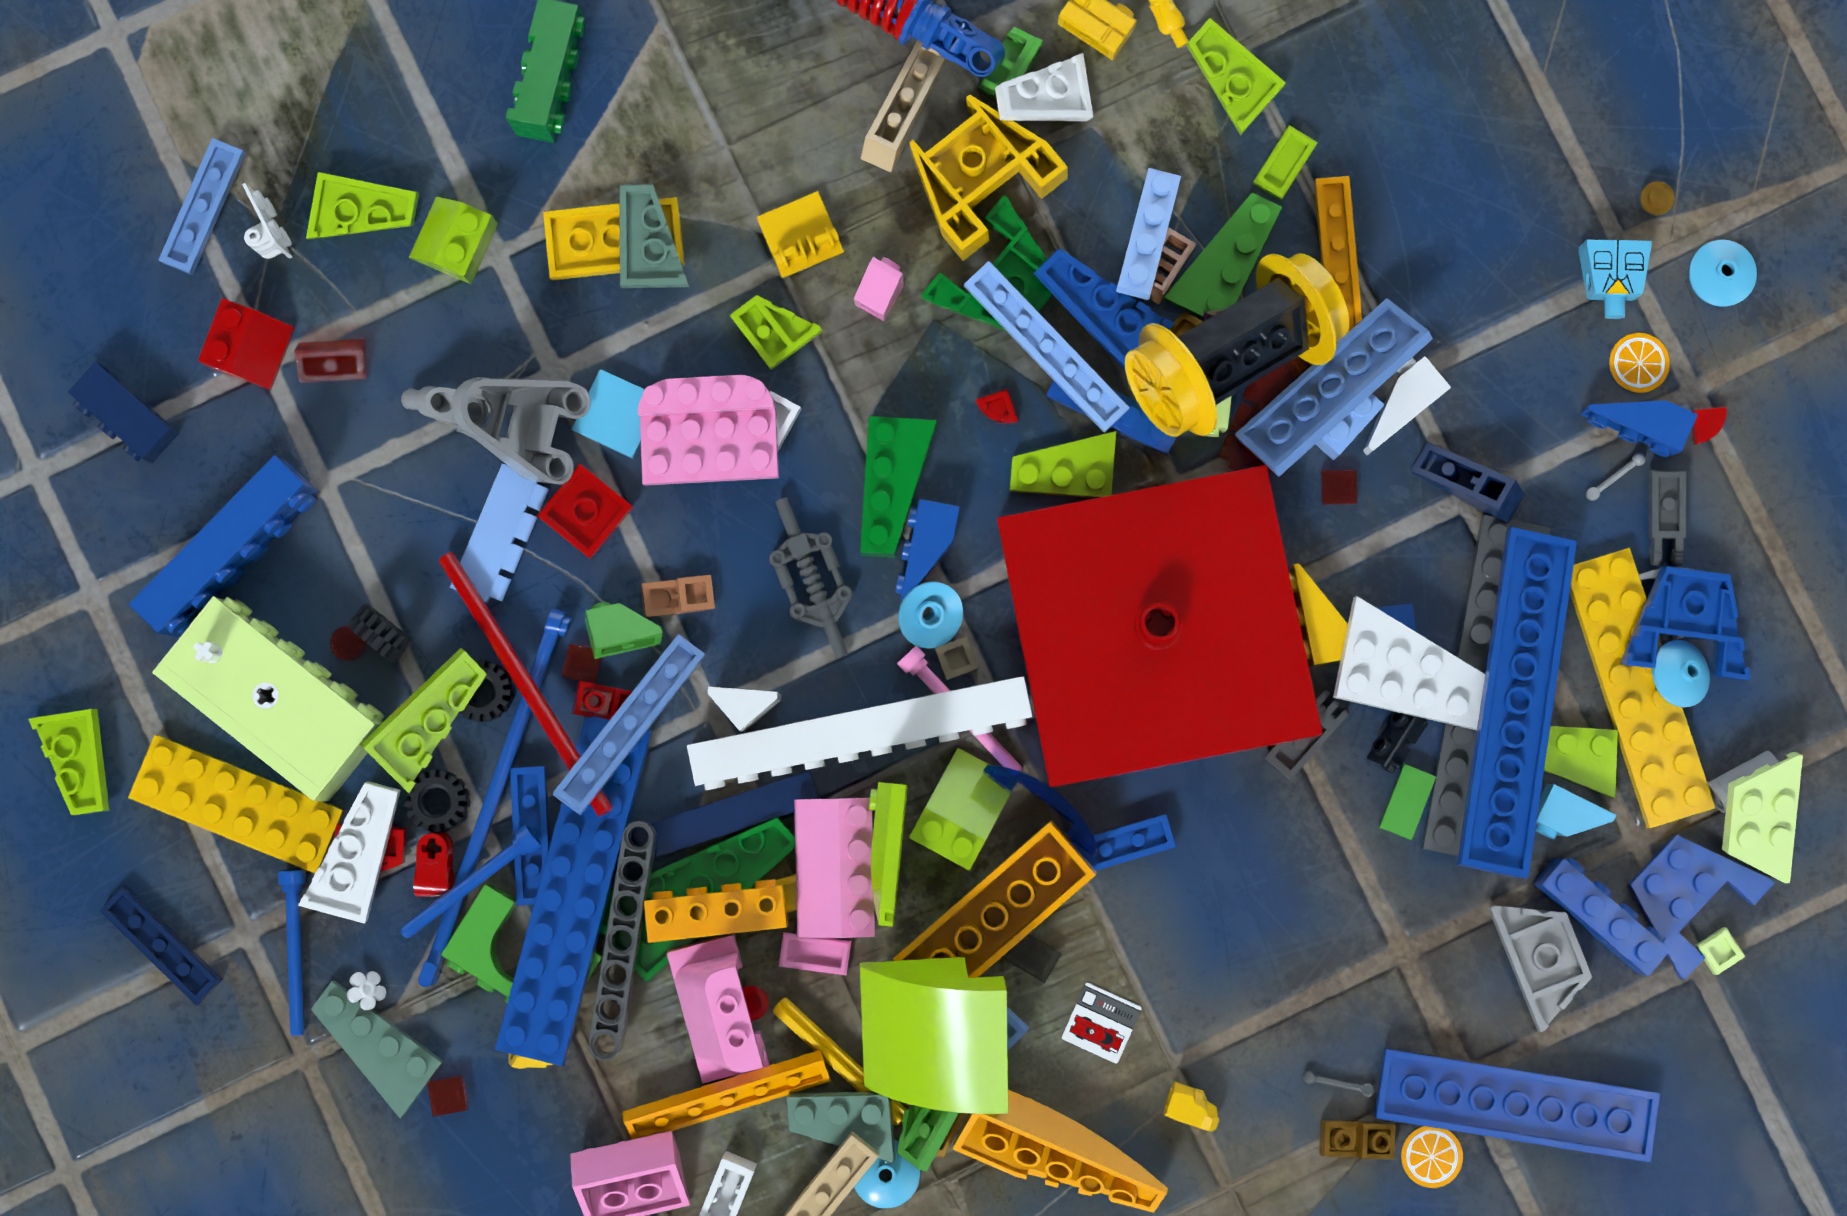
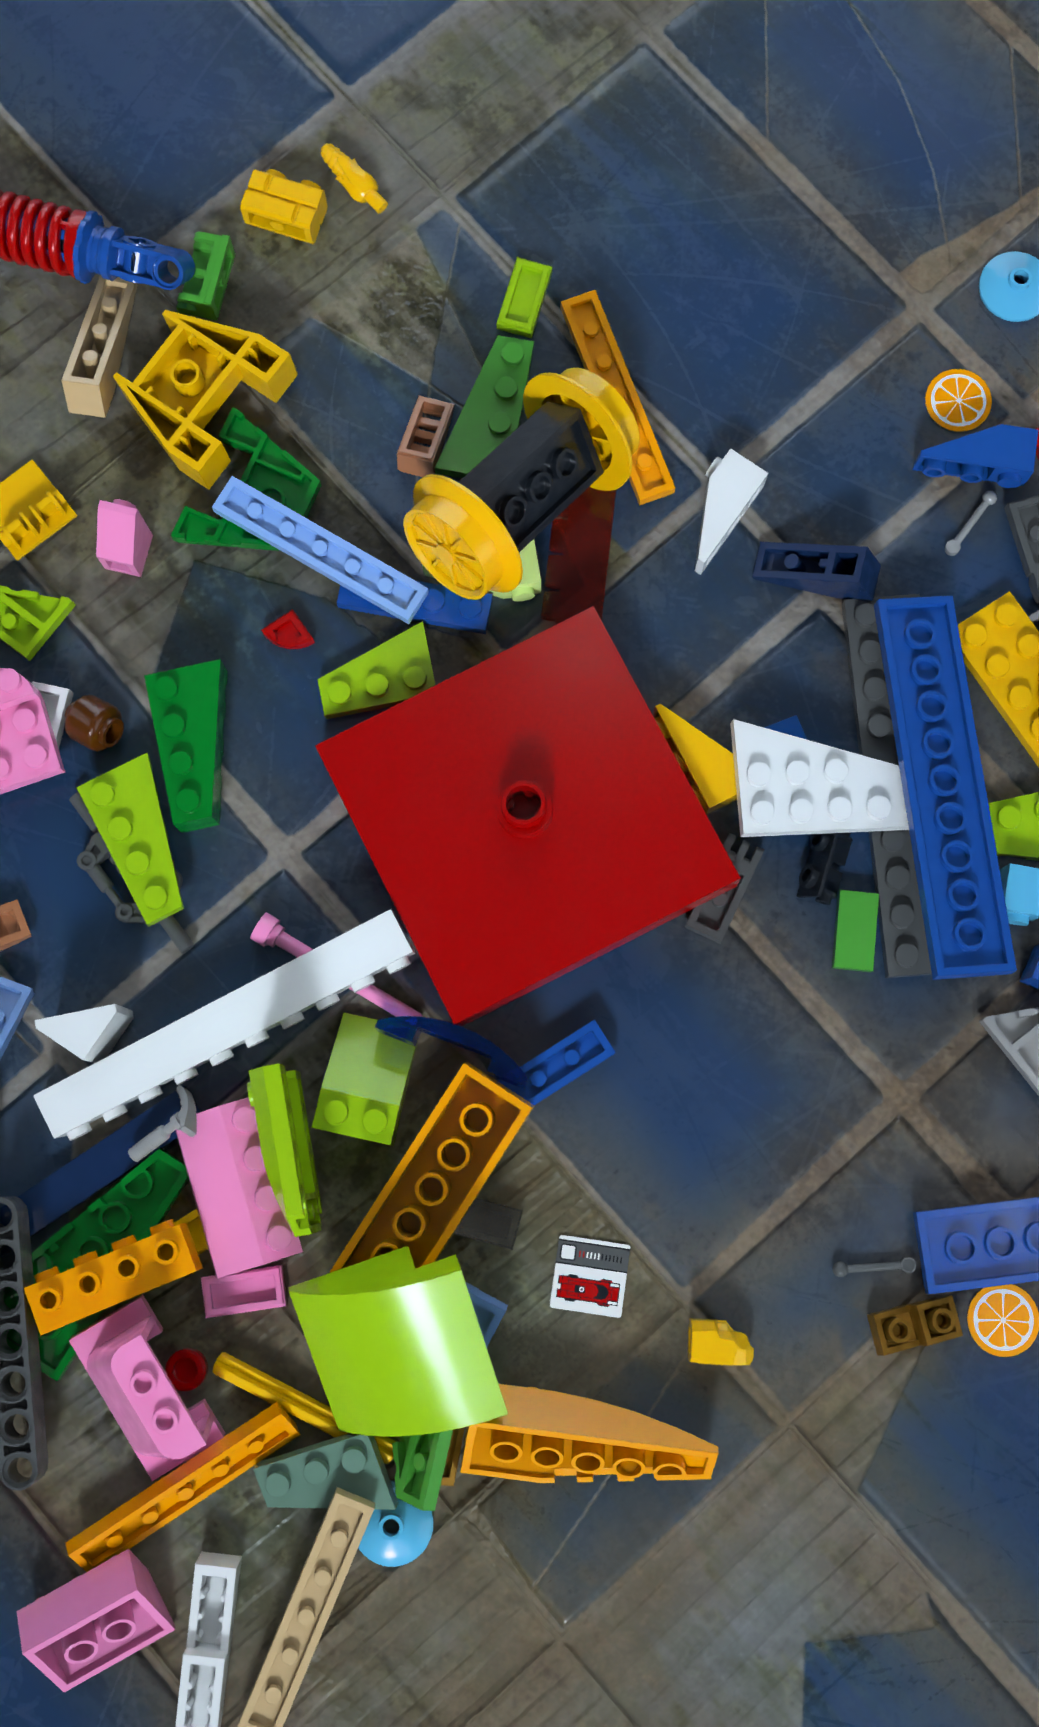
camera: 20 degrees left, 5 degrees down
blue slope [895,499,960,602] -> none
medium azure dish [898,581,963,649] -> none
dark tan tile [935,636,979,681] -> none
white wing [995,53,1093,121] -> none
blue wing [1033,248,1175,371] -> none
light blue plate [1116,168,1181,300] -> none
lime wing [1187,18,1286,136] -> none
medium blue plate [1235,298,1433,477] -> none
light blue brick [1316,394,1385,460] -> none
clear red tile [1320,470,1357,505] -> none
medium azure torso [1579,240,1652,319] -> none
pearl gold plate [1640,181,1675,216] -> none
none -> reddish brown head [65,694,124,751]
none -> lime wing [76,752,184,927]
none -> light grey piece [128,1085,197,1162]

